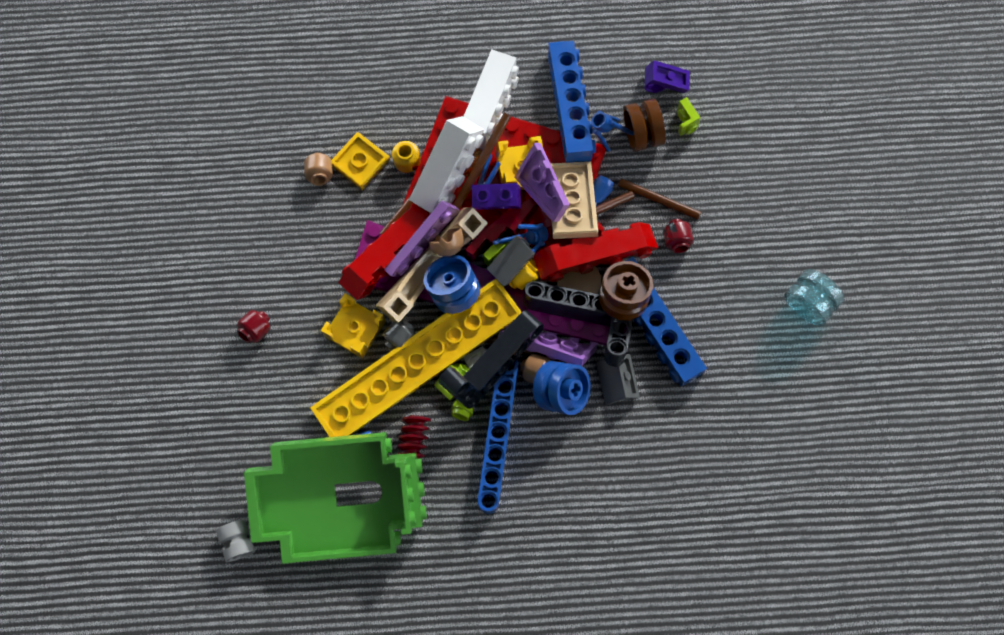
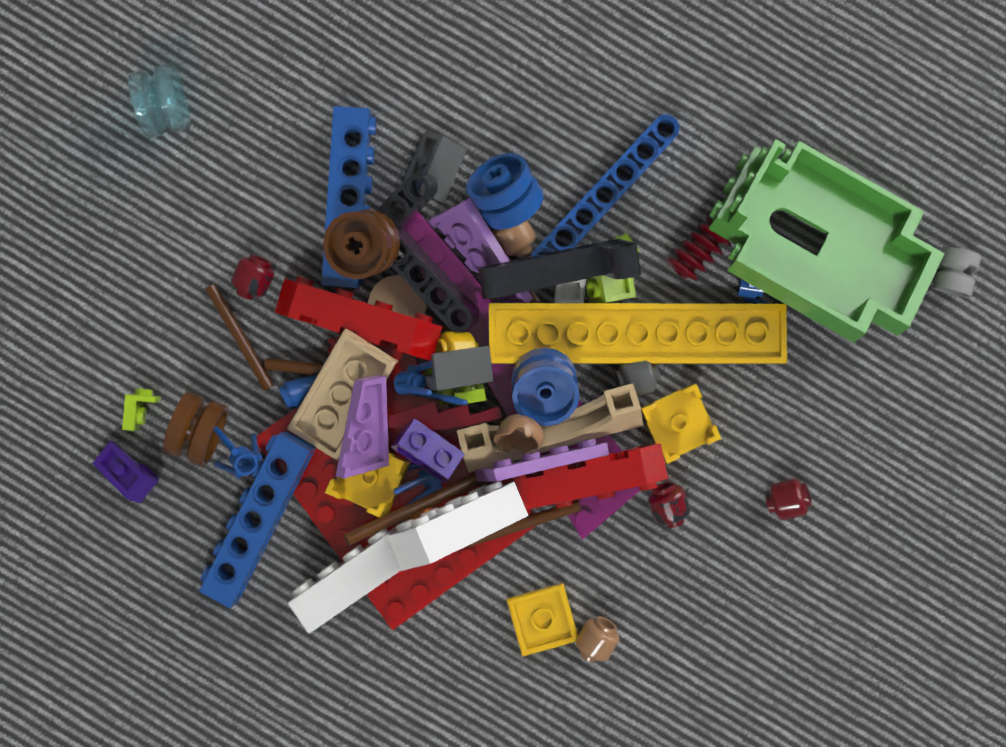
camera: 145 degrees left, 15 degrees up
yellow head [392,141,421,173] -> none
none -> dark red head [648,482,690,528]

